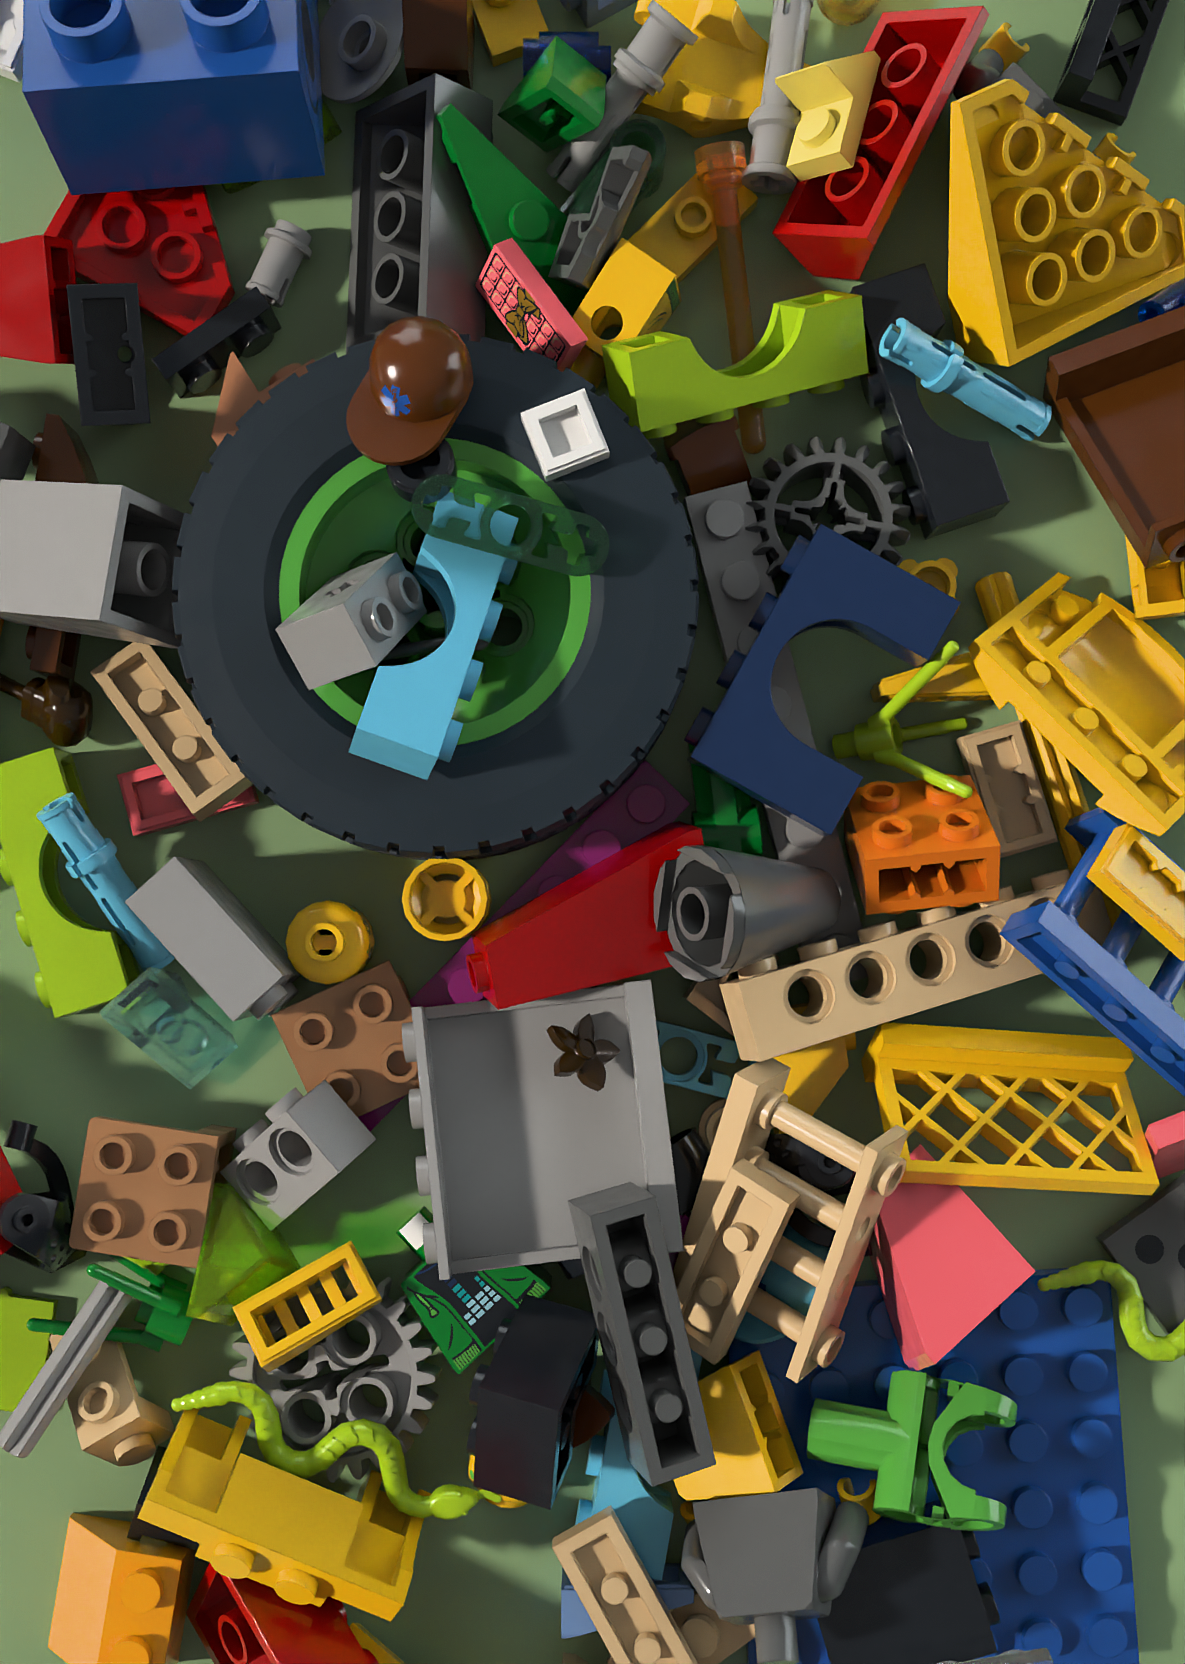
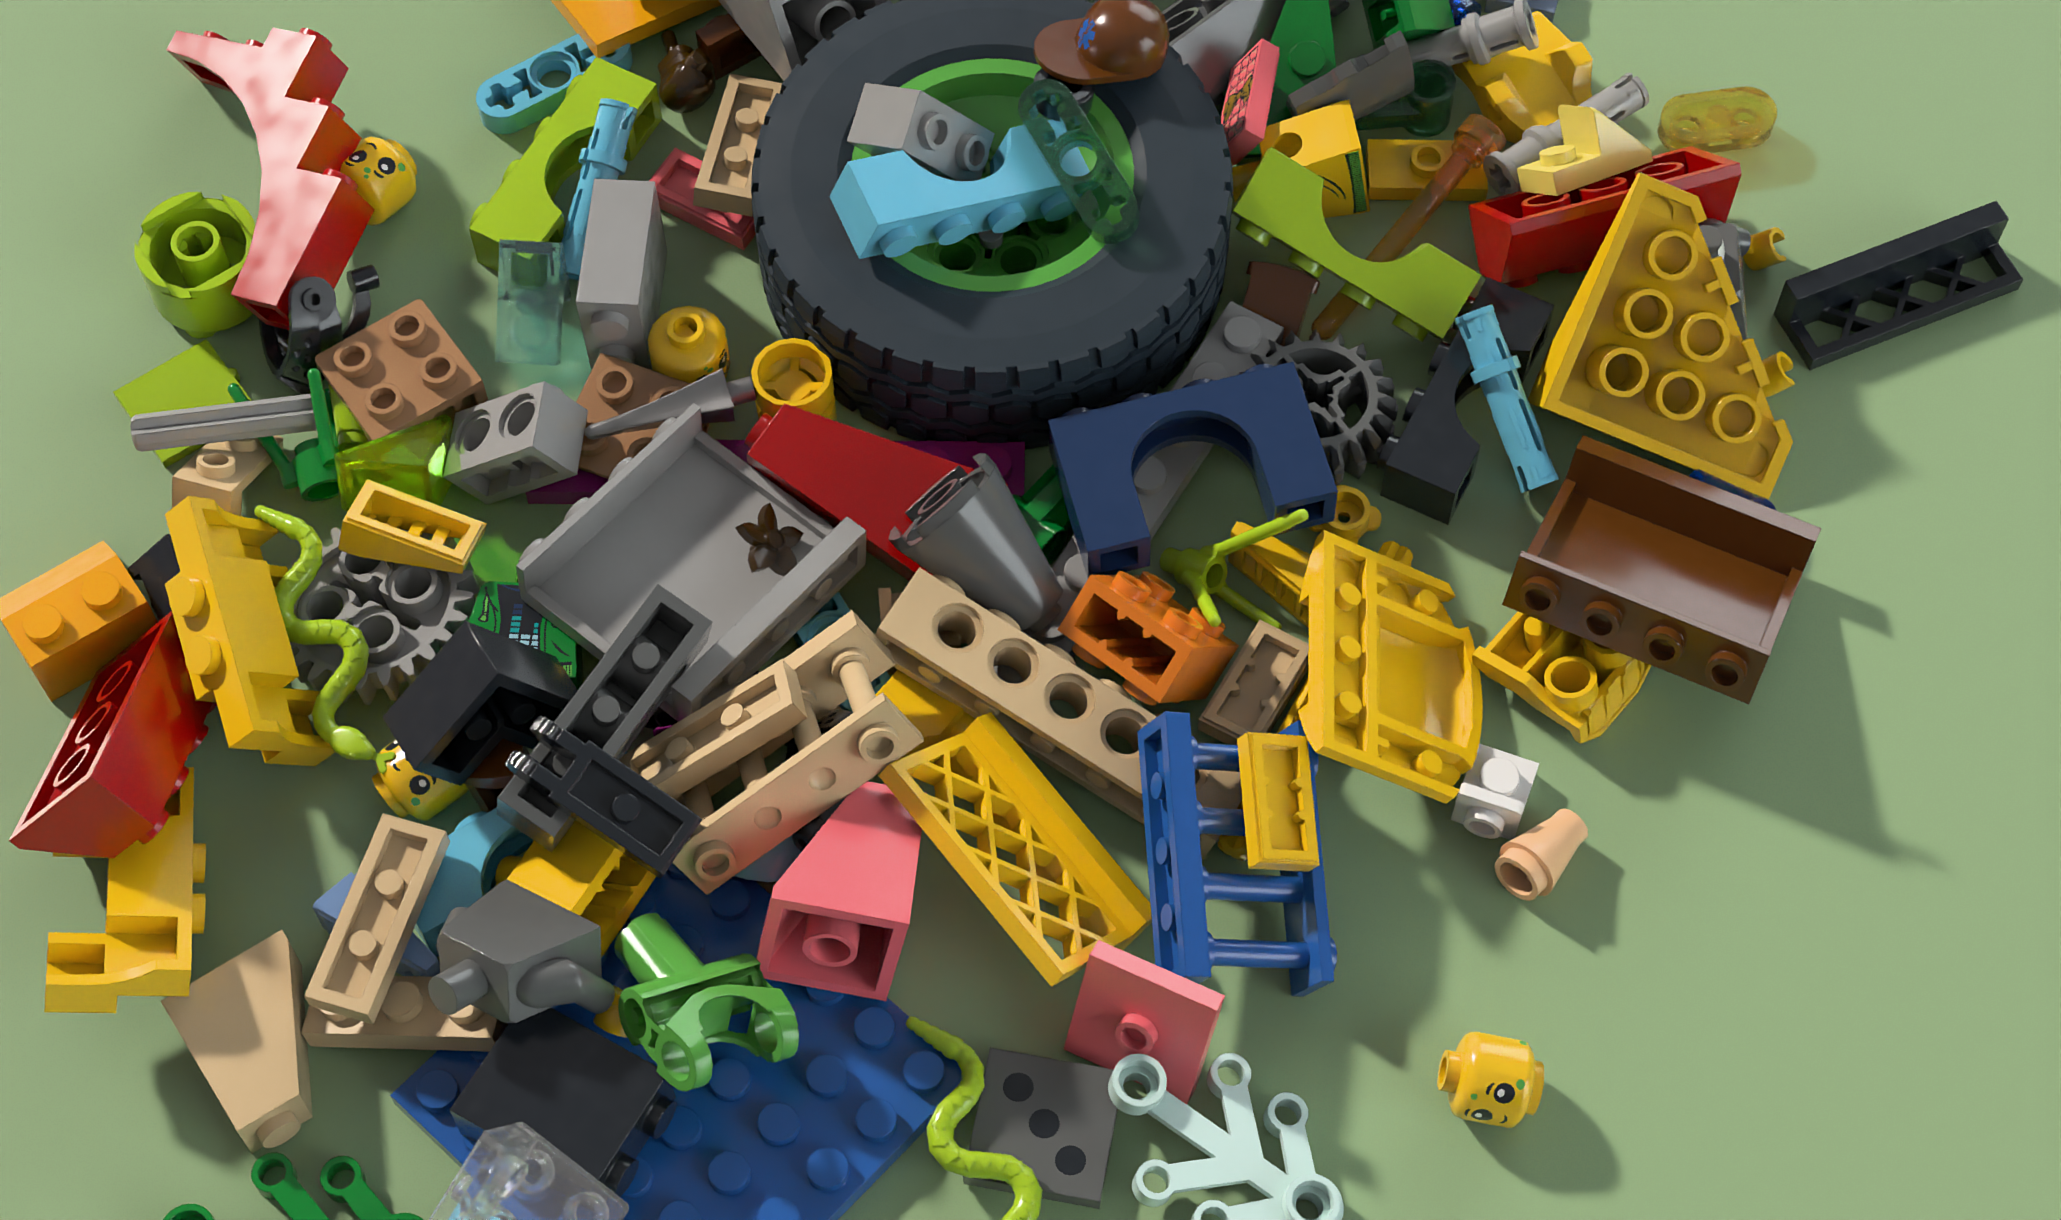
camera: 50 degrees right, 25 degrees down
white tile [520,388,610,482] -> none
none -> black hinge [504,716,702,879]
none -> flat silver piece [585,368,756,439]

